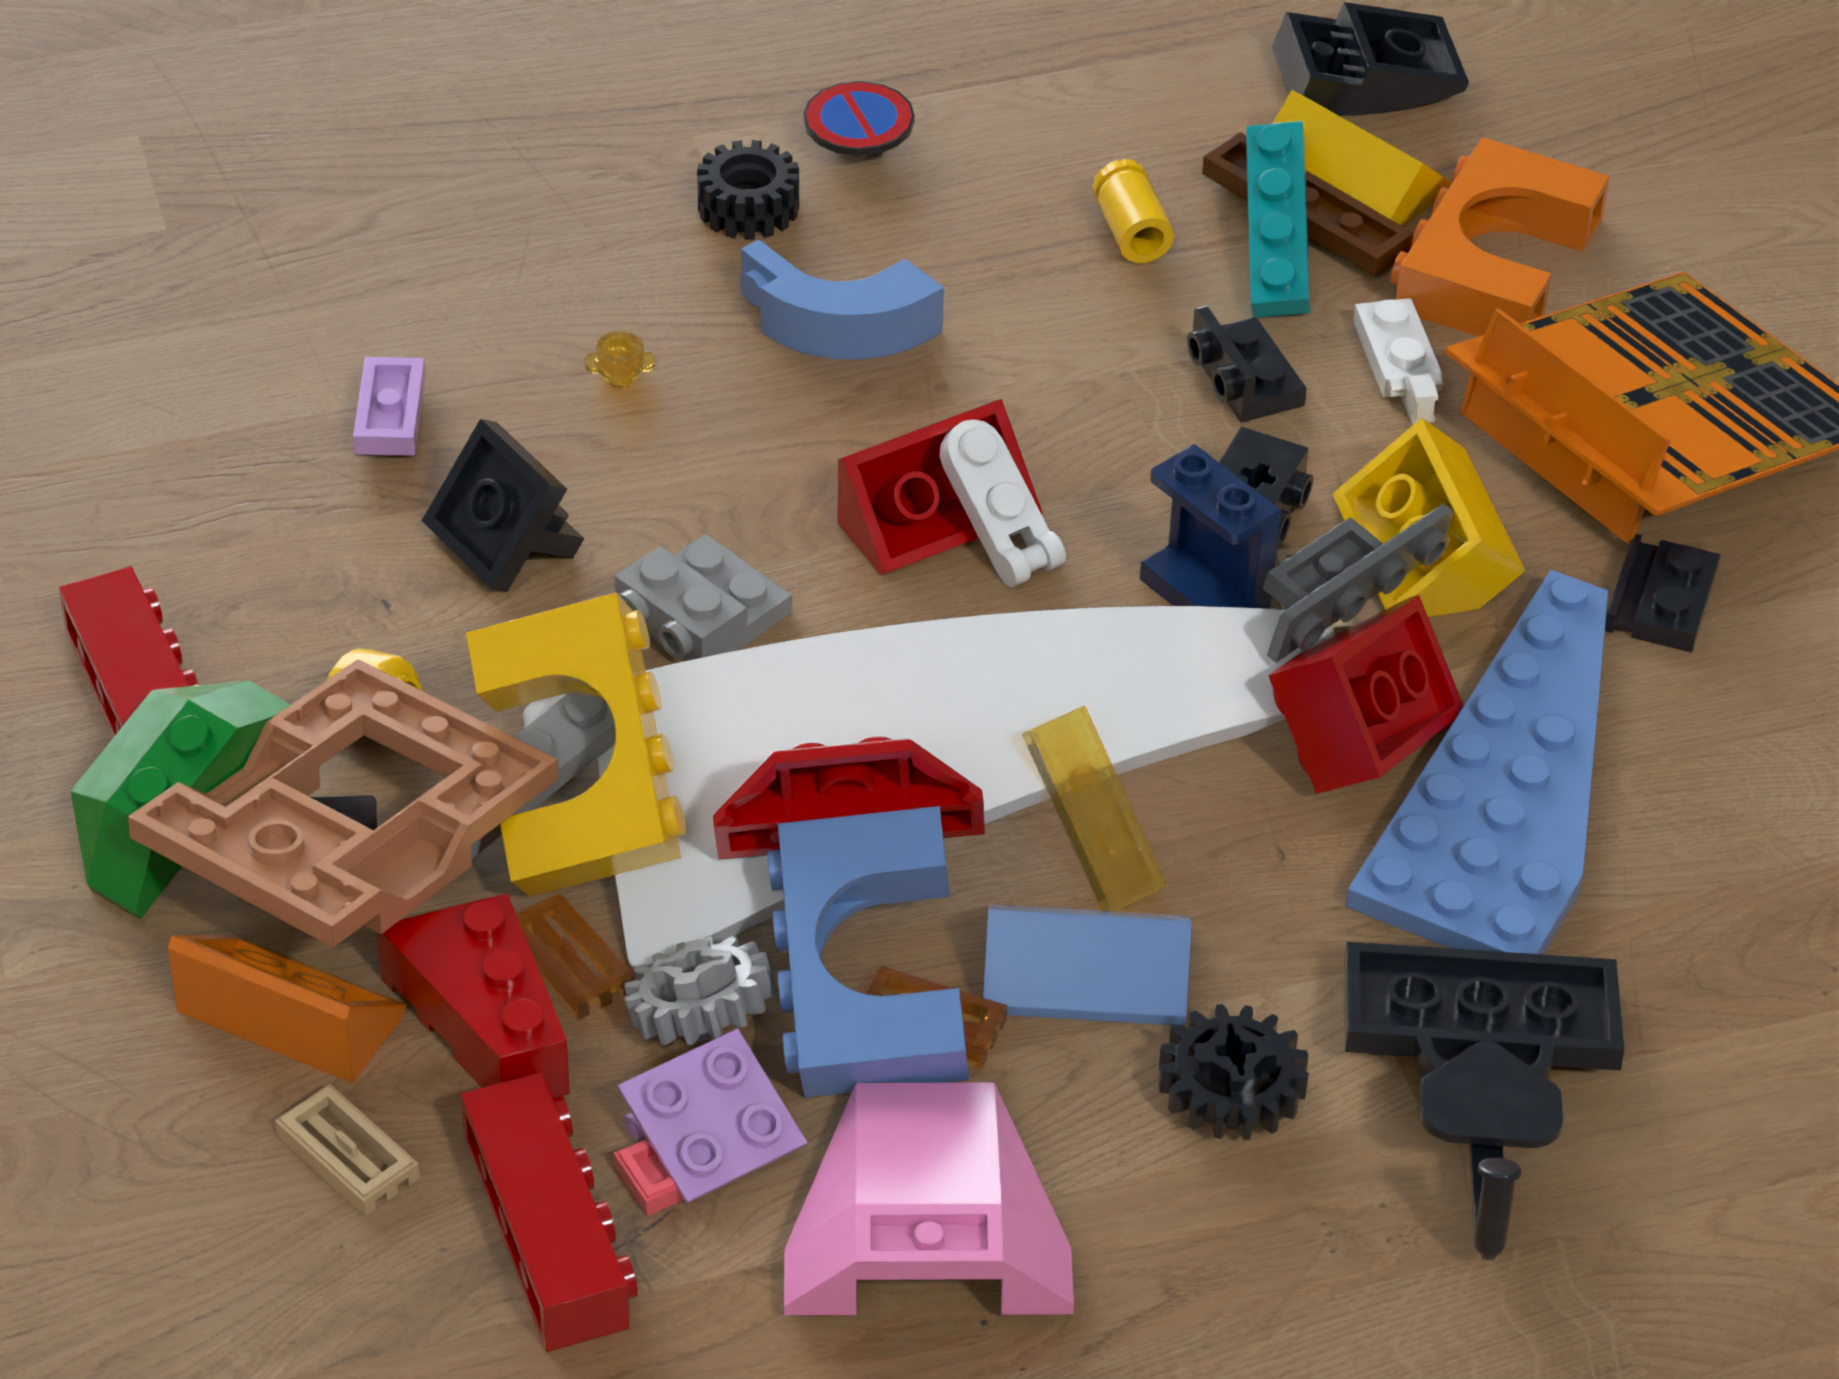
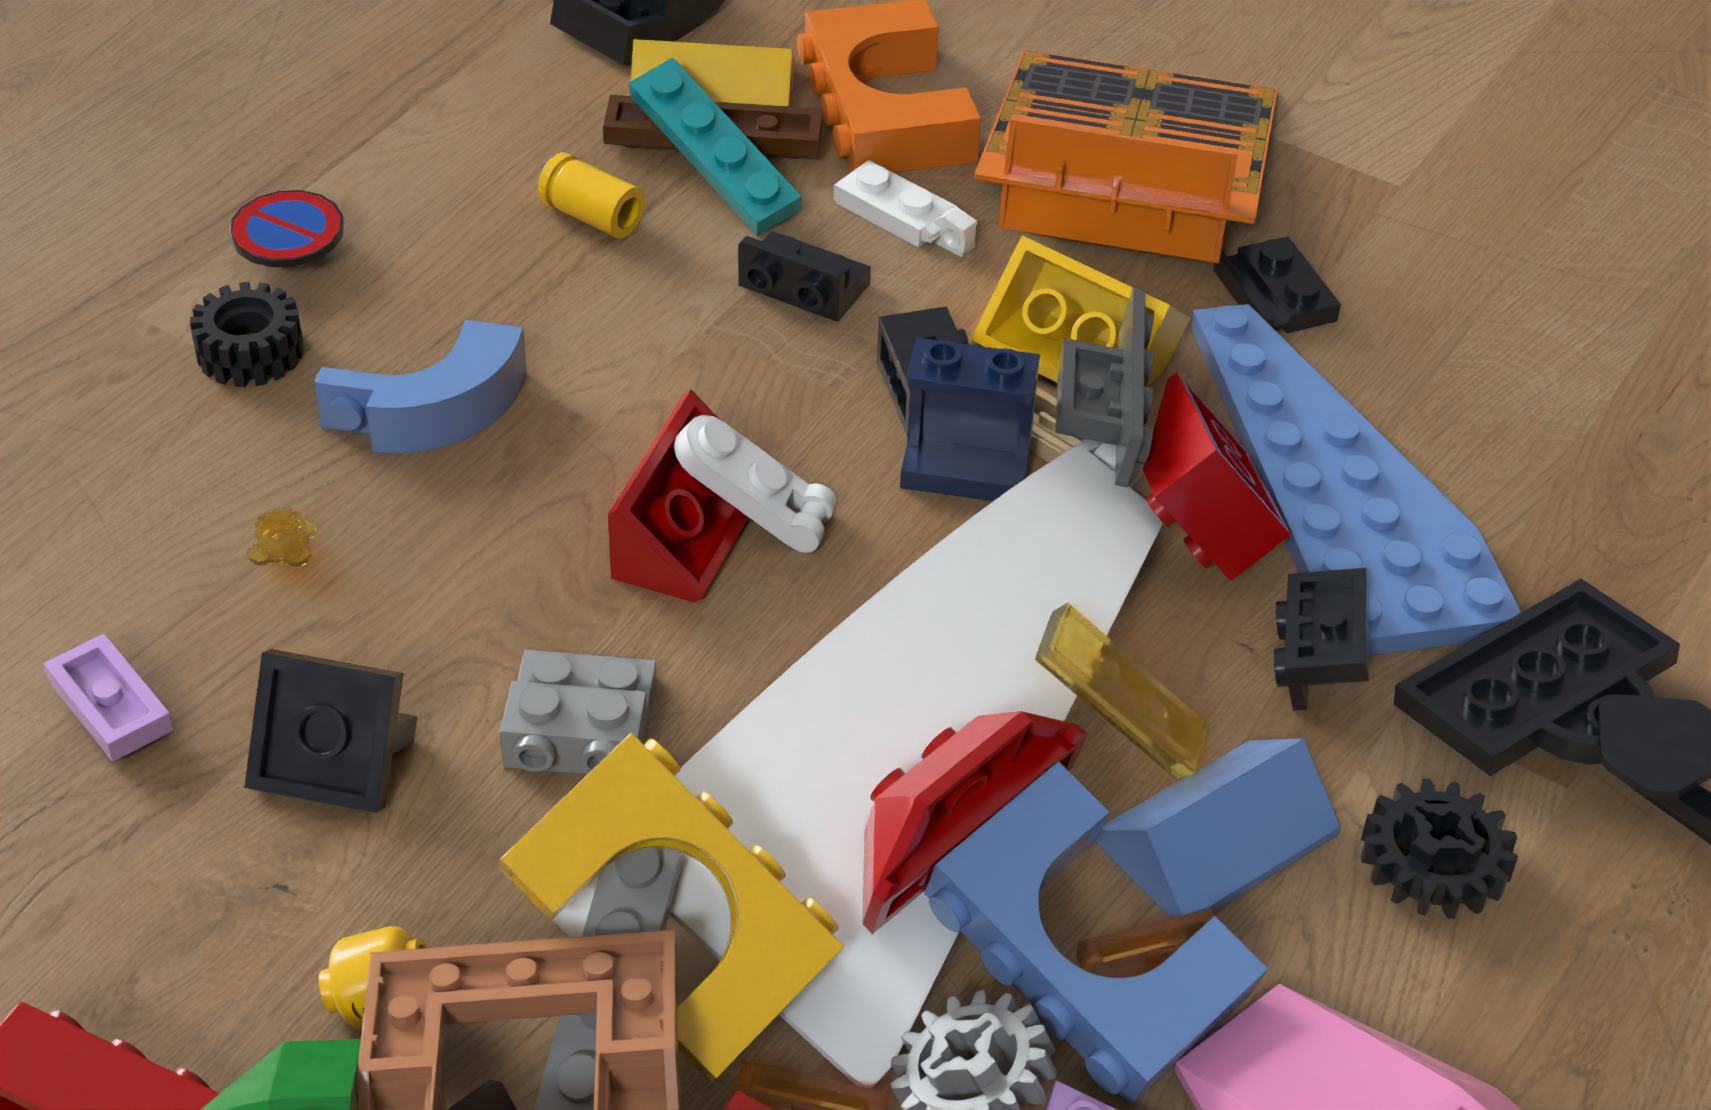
camera: 40 degrees left, 0 degrees up
none -> black bracket [1274,568,1369,711]

